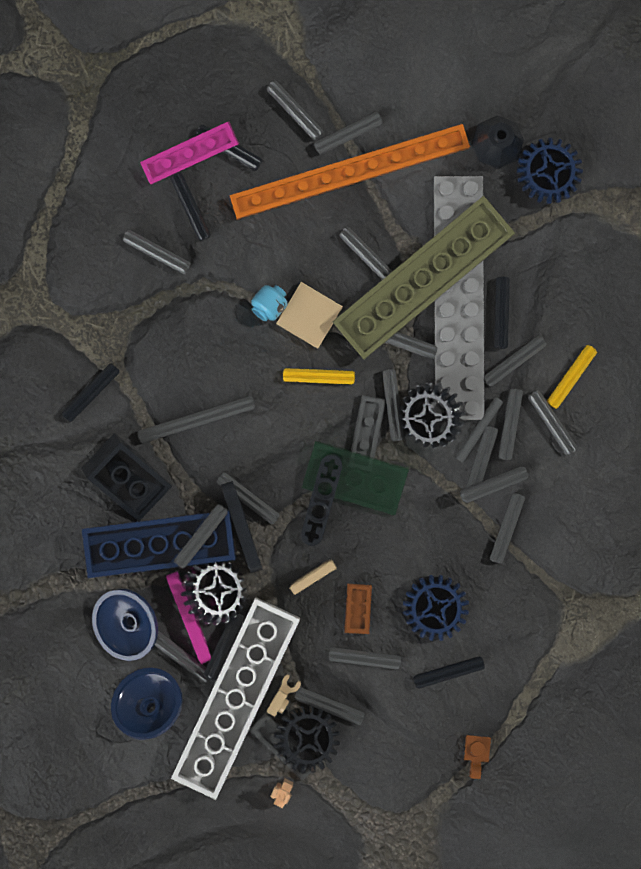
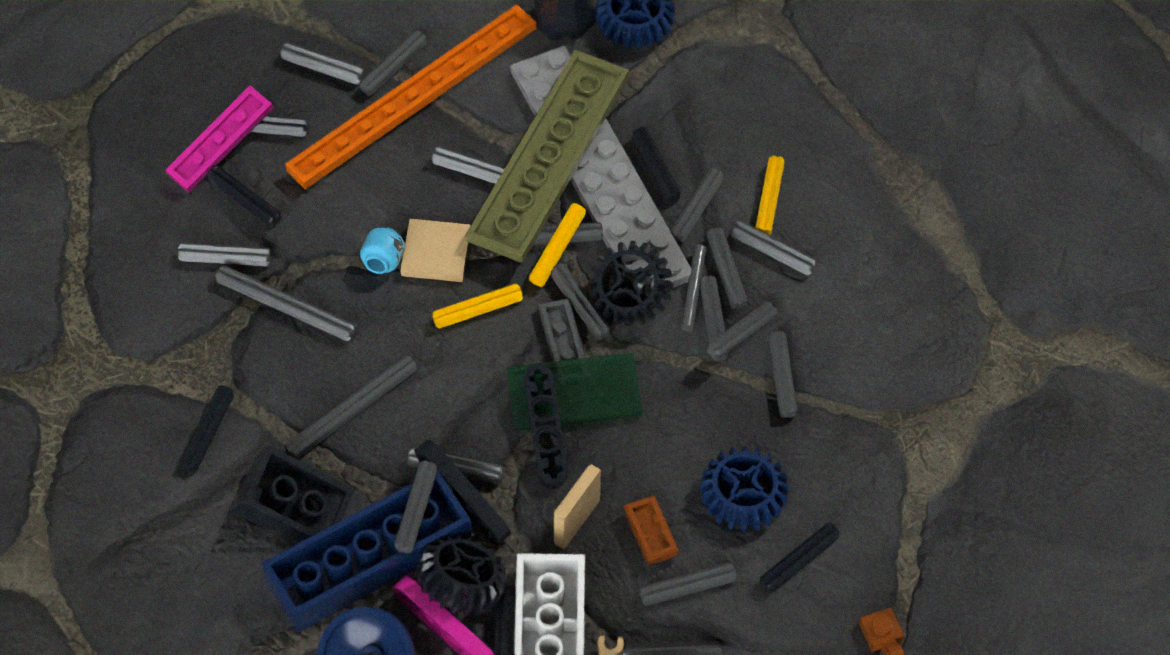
camera: 25 degrees left, 30 degrees down
none -> dark grey axle [215,266,356,341]
none -> yellow axle [529,203,586,287]

